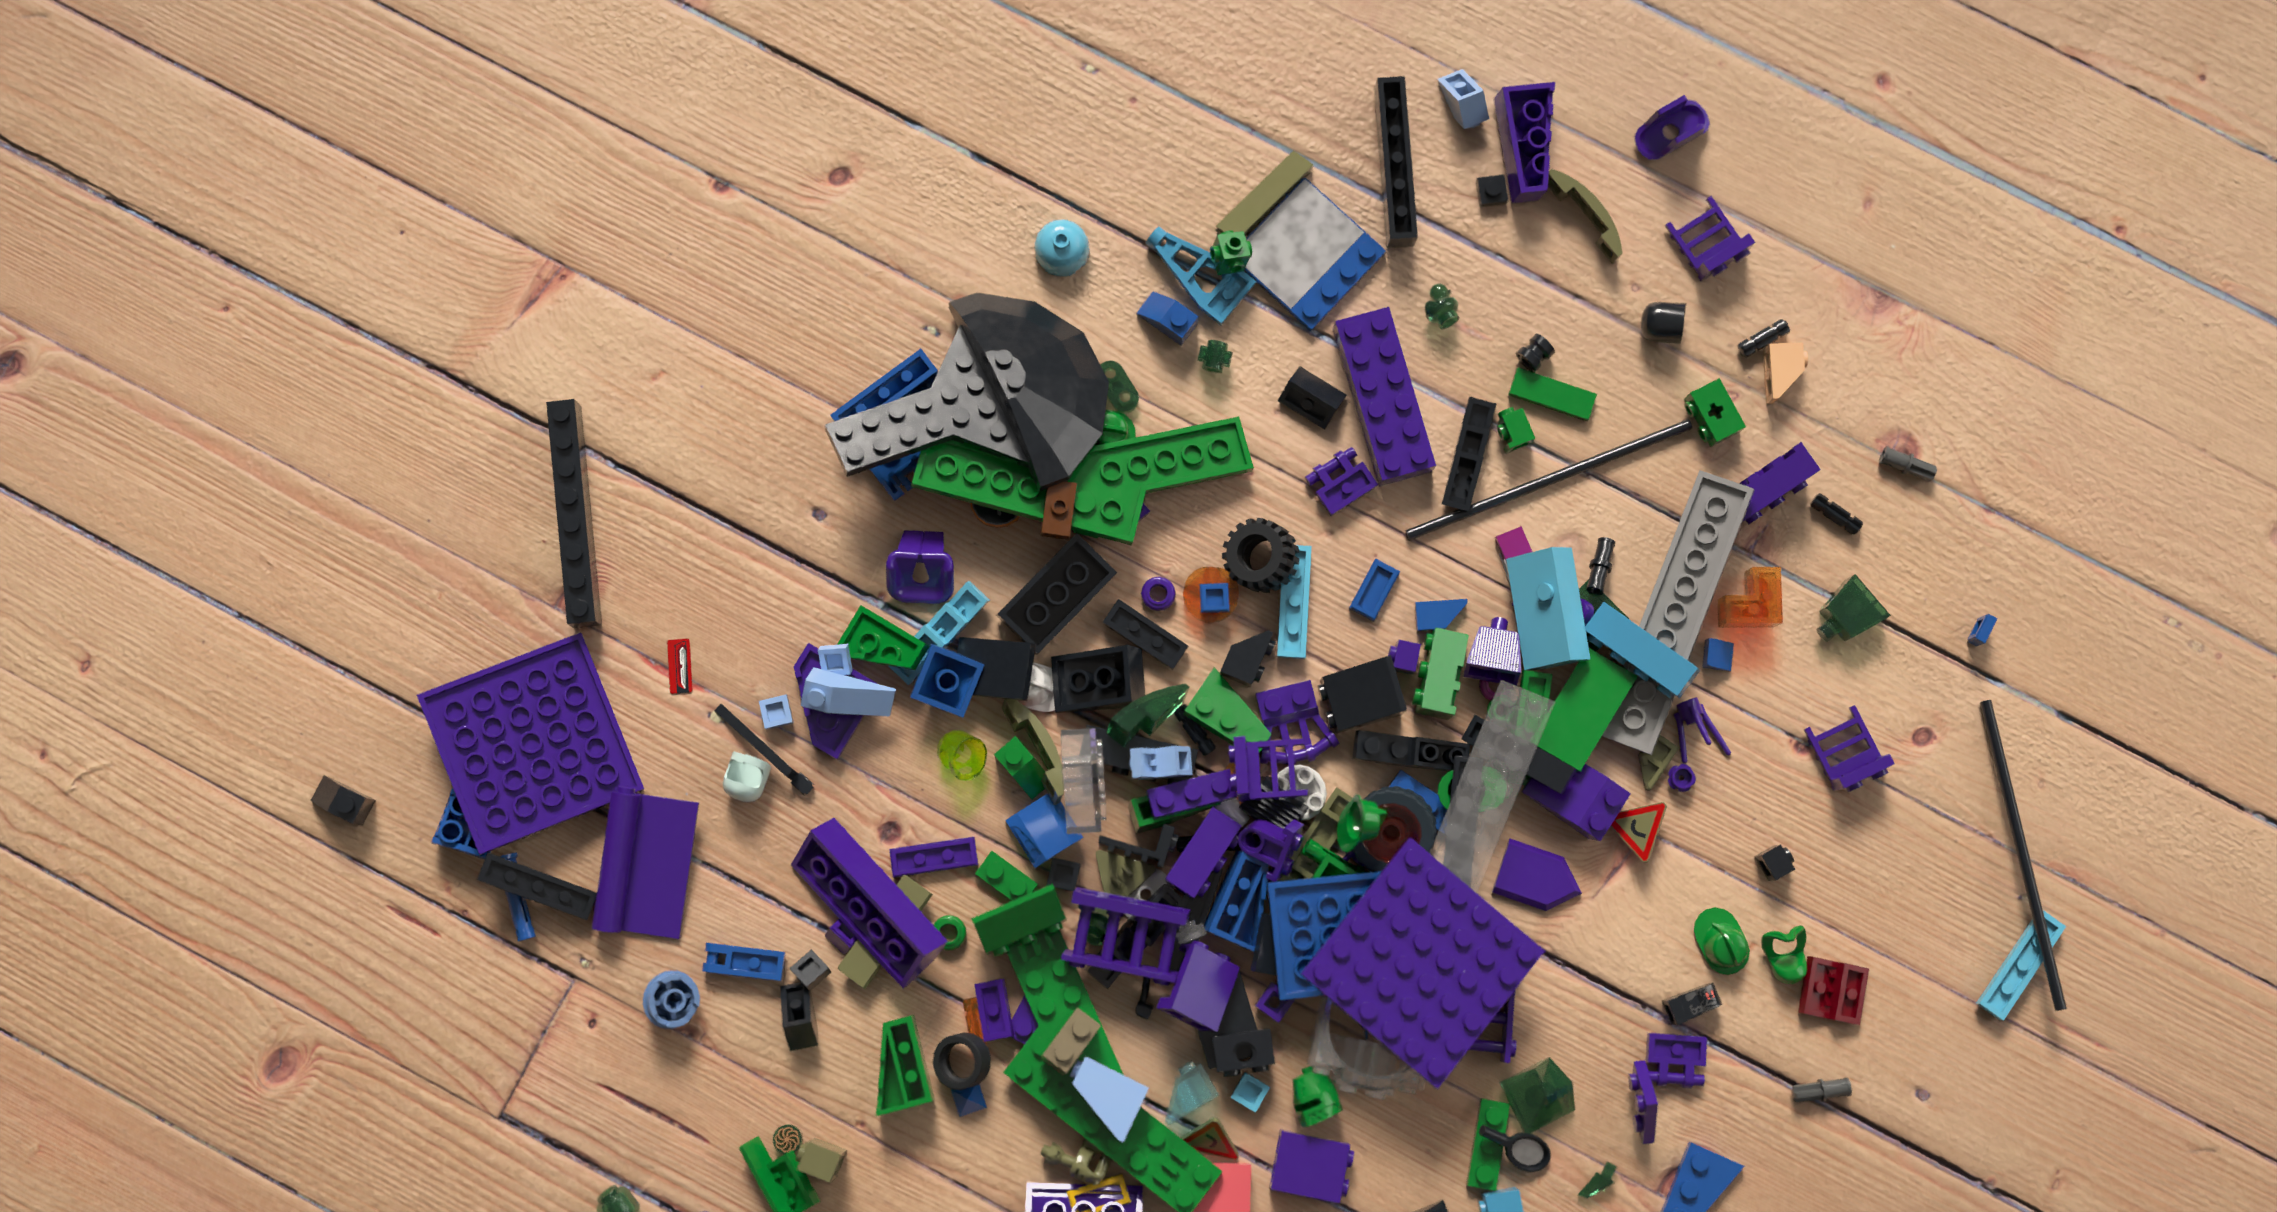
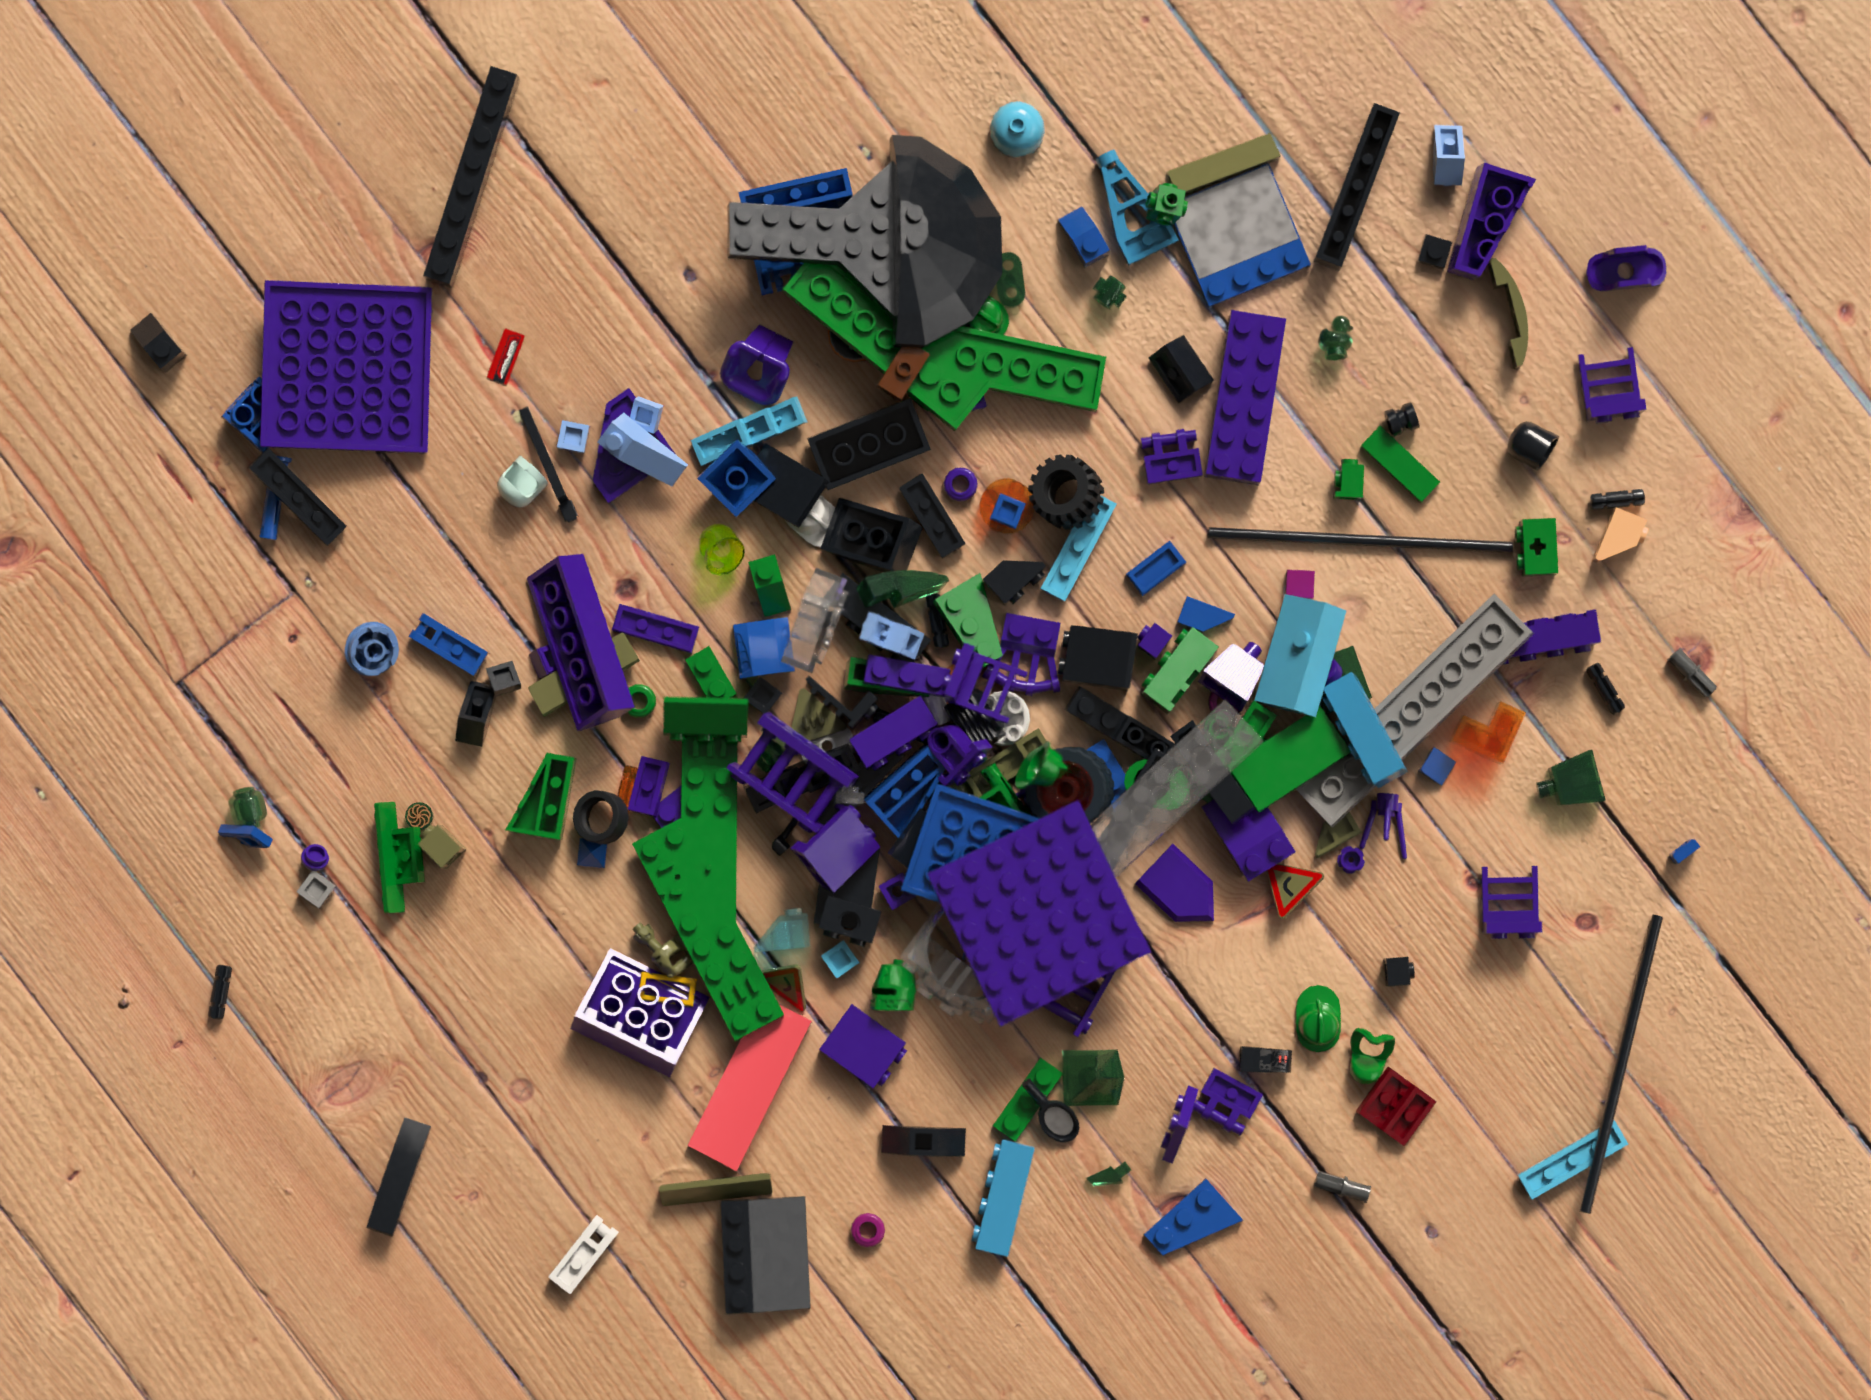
camera: 30 degrees right, 5 degrees up
dark purple door [592,786,700,939] -> none
green wing [837,605,930,670] -> none
olive slope [1002,699,1064,805] -> none
dark tan brick [1040,1008,1101,1075] -> none
light blue slope [1070,1057,1149,1142] -> none
black slope [1441,397,1496,512] -> none
black pin [1586,537,1616,595] -> none

